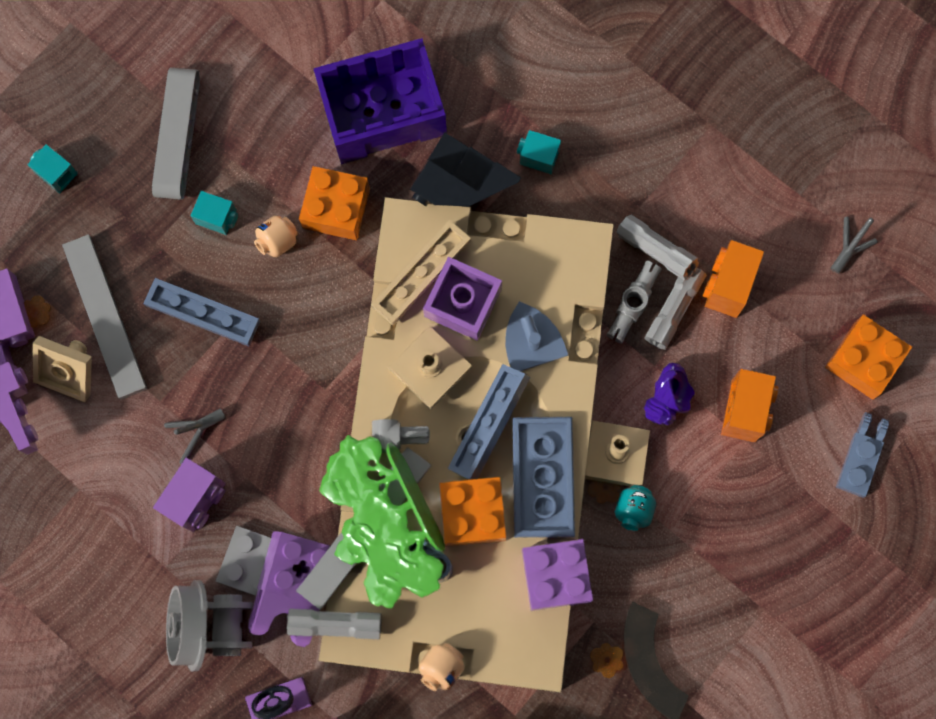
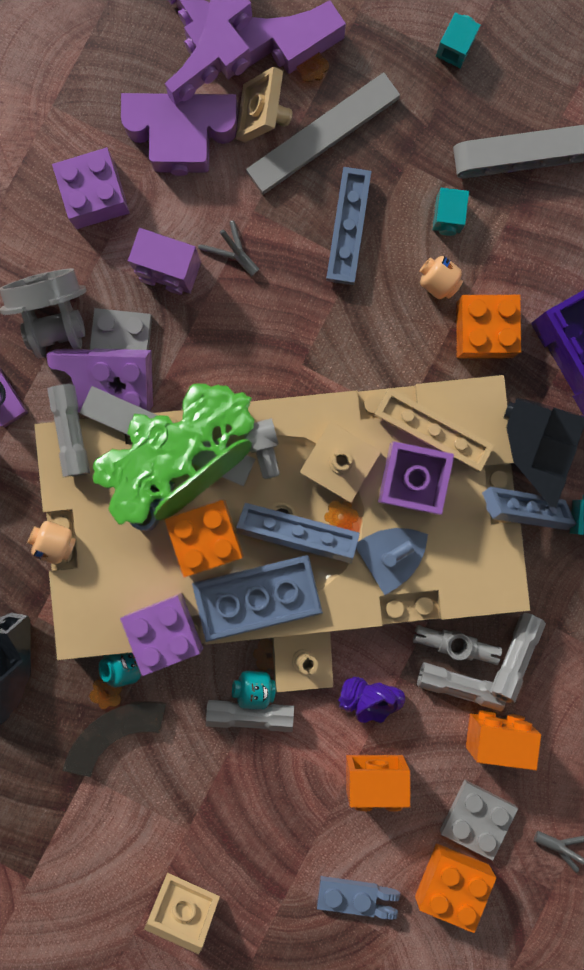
camera: 75 degrees right, 10 degrees up
none -> medium lavender brick [52,148,130,229]
none -> teal head [99,652,141,688]
none -> medium lavender brick [121,93,238,176]
none -> tan tile [144,873,220,954]
none -> light grey axle [206,700,294,732]
none -> clear orange plant [324,500,359,530]
none -> light grey plate [440,780,518,861]
none -> sand blue plate [482,487,576,530]

